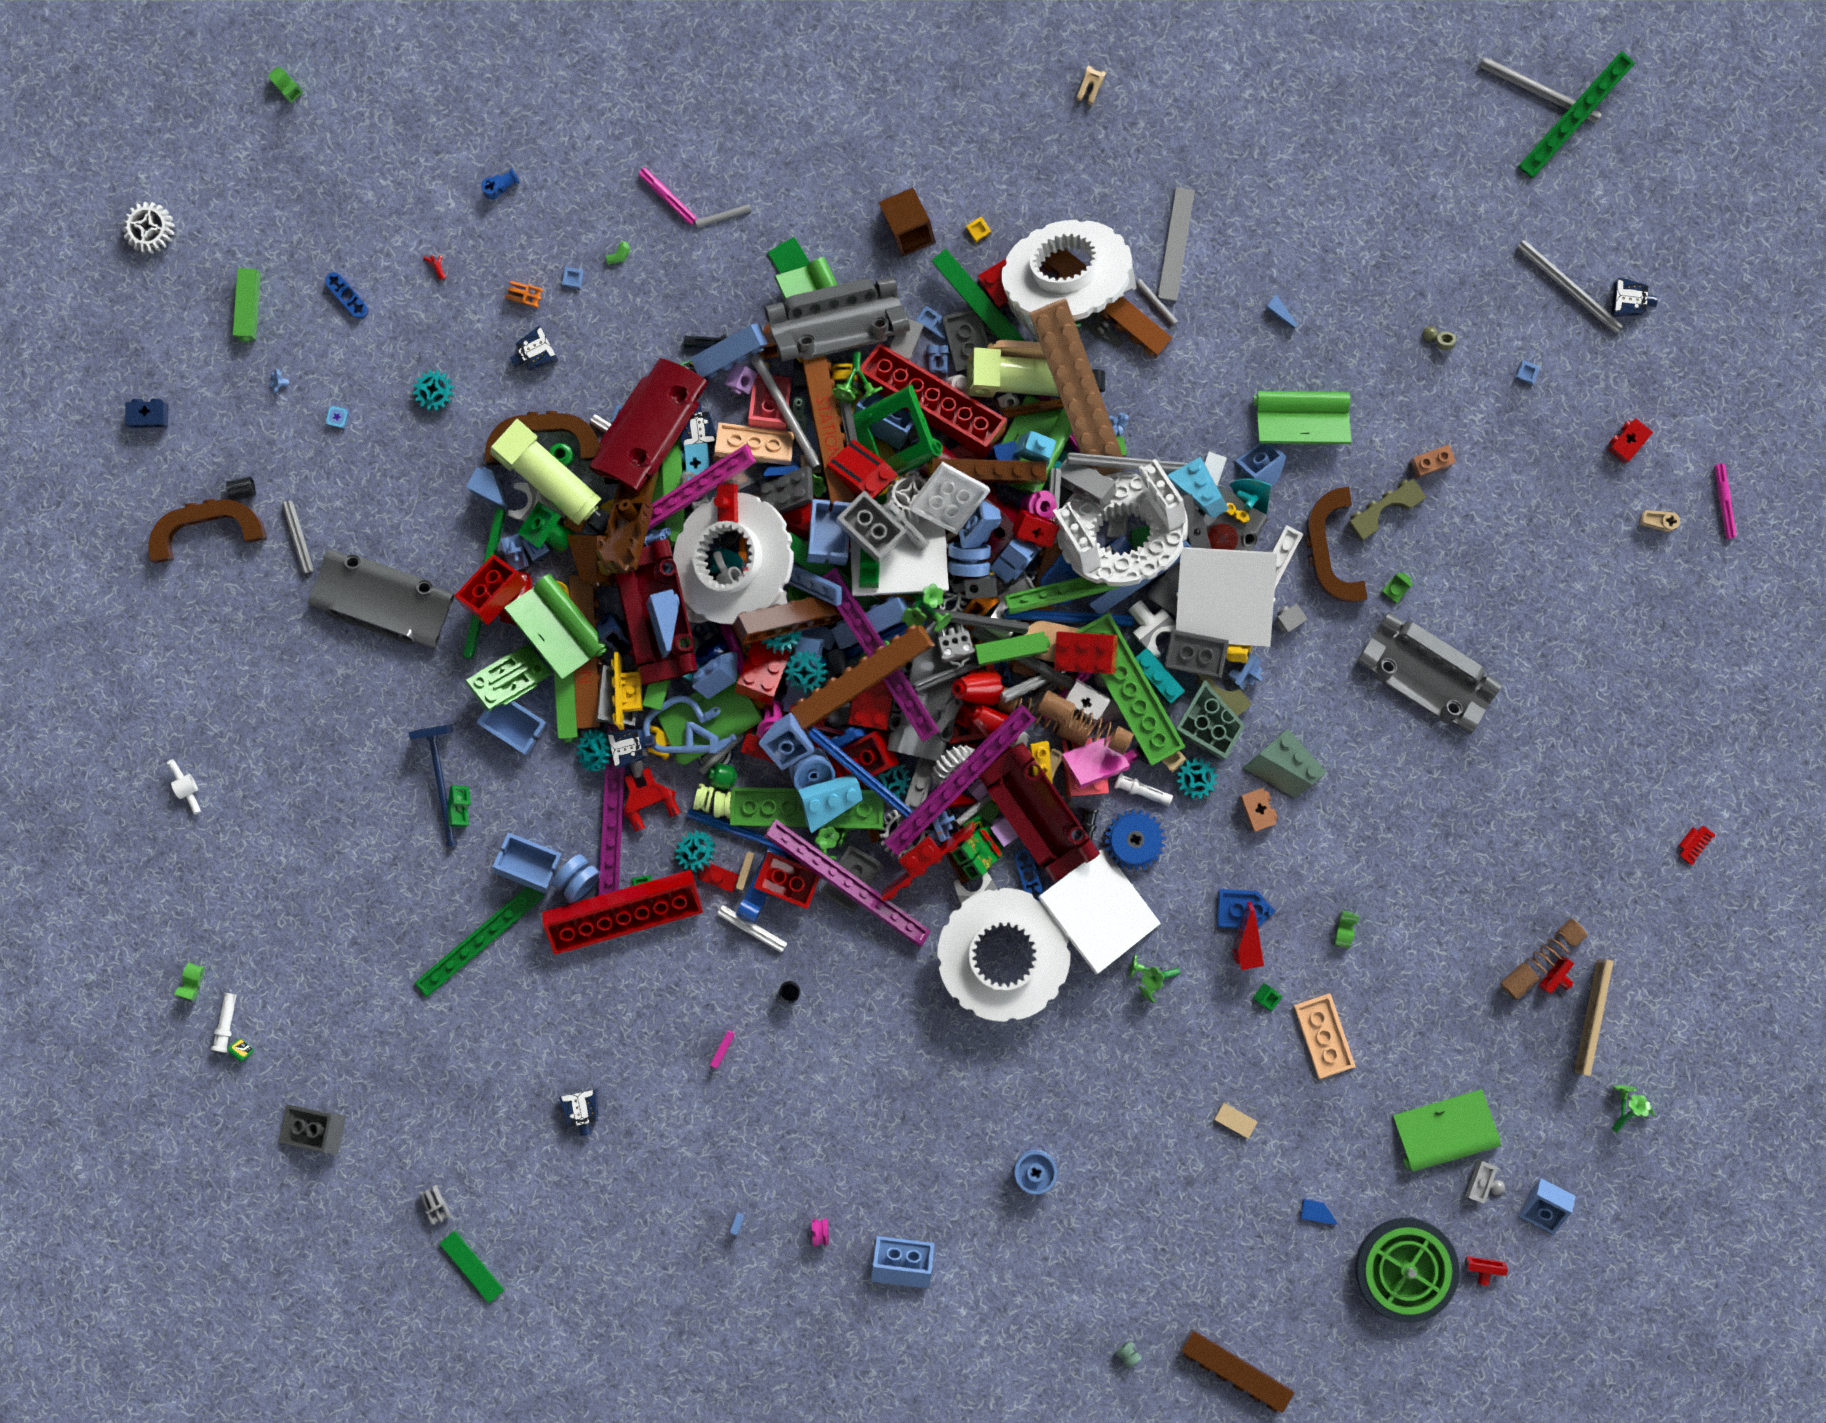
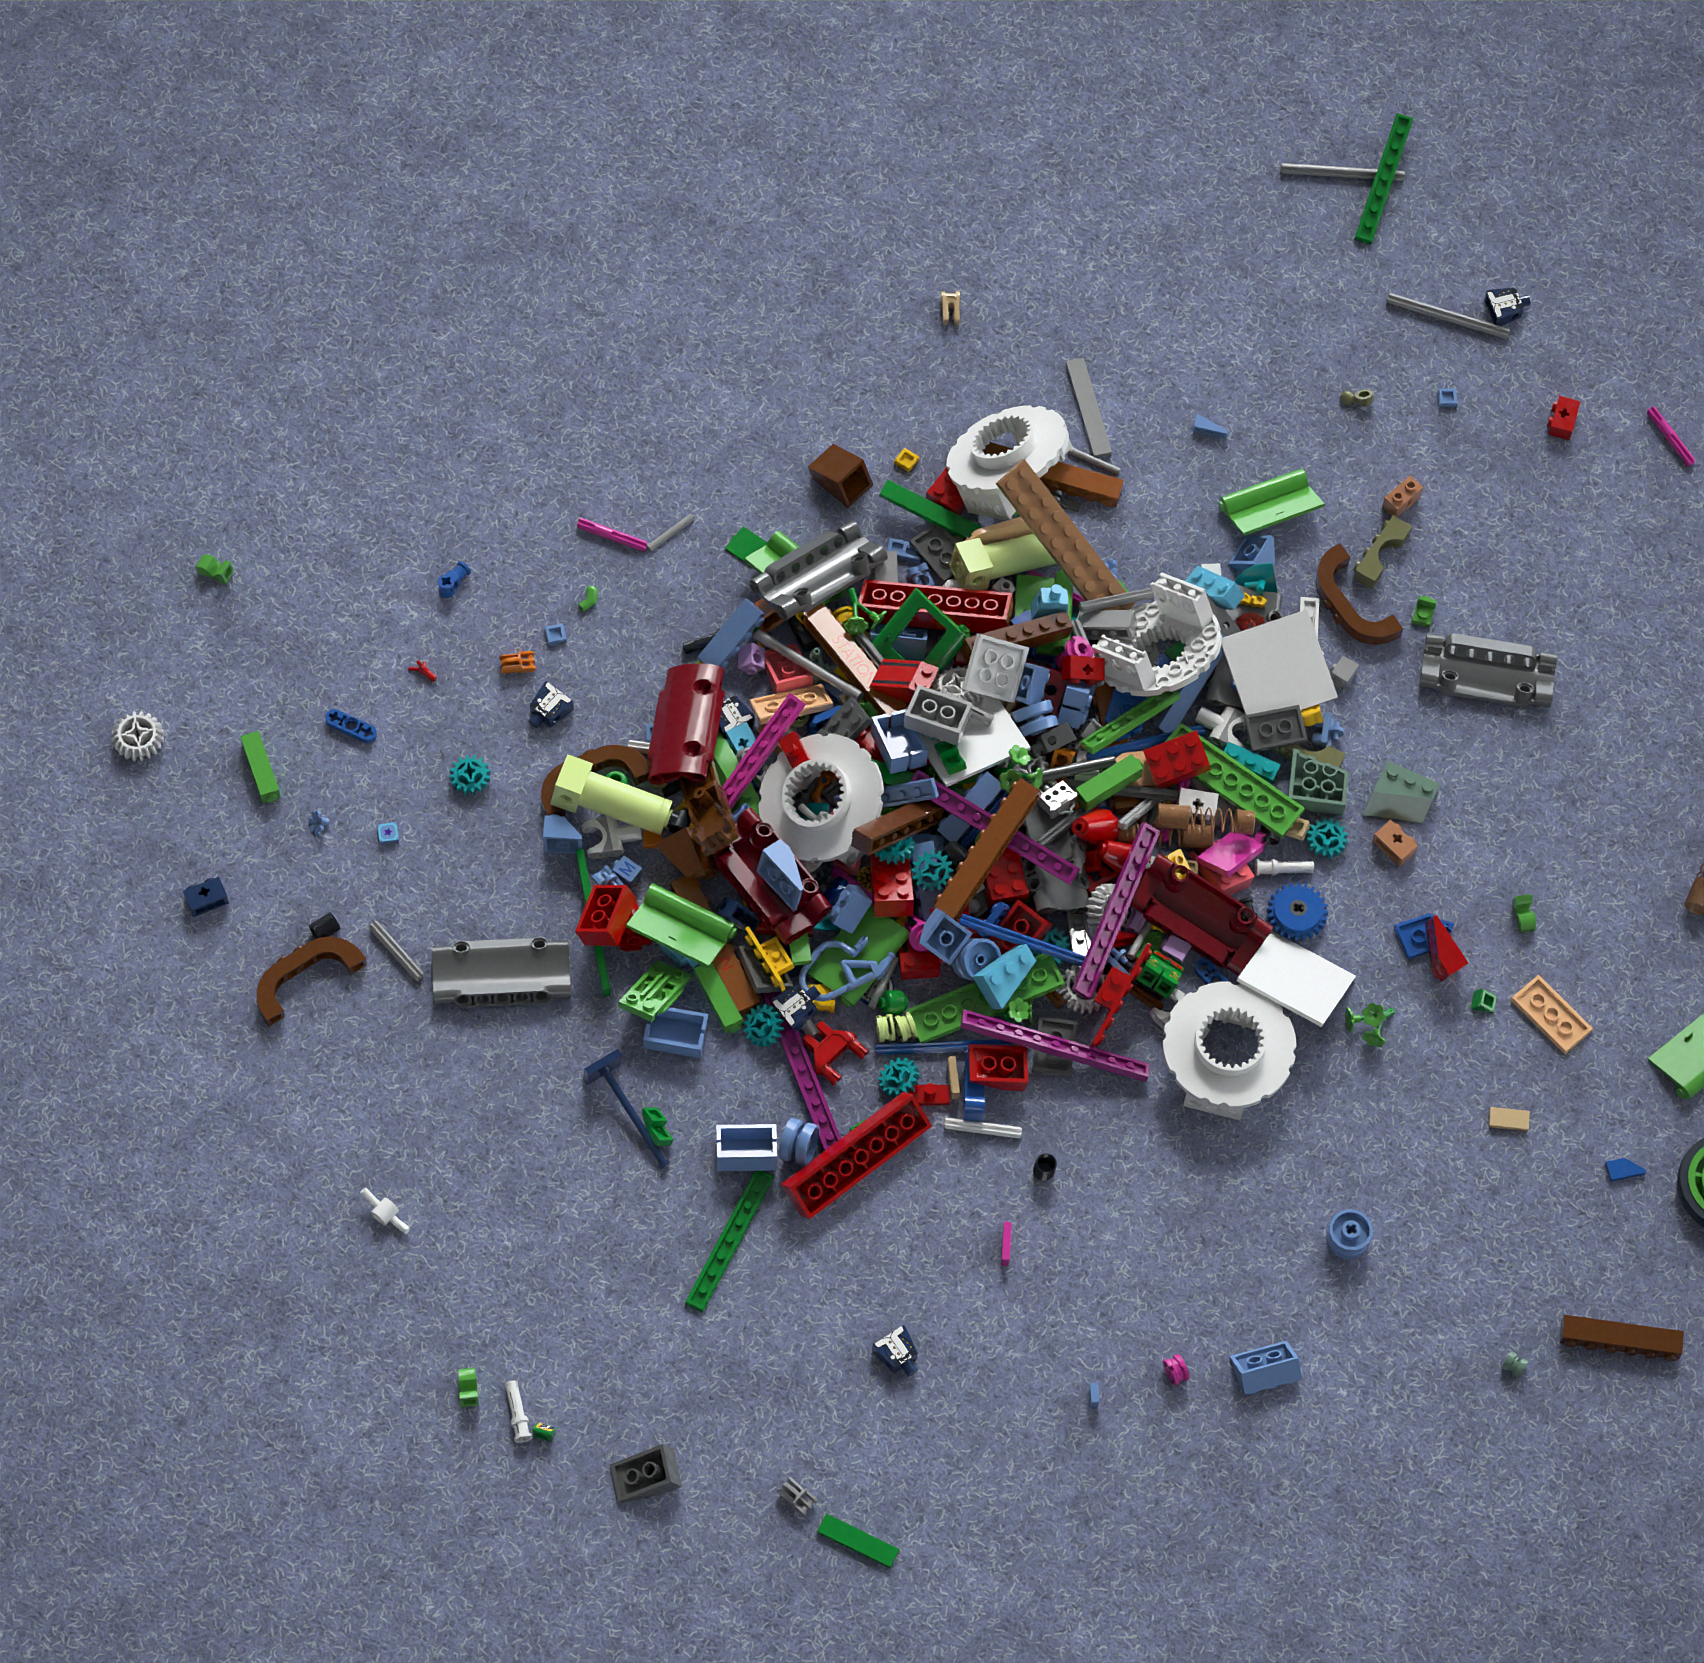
camera: 30 degrees left, 20 degrees down
green plant [518,501,573,552] -> none
reddish brown axle [1001,399,1064,418] -> none
tan piece [1640,510,1680,532] -> none

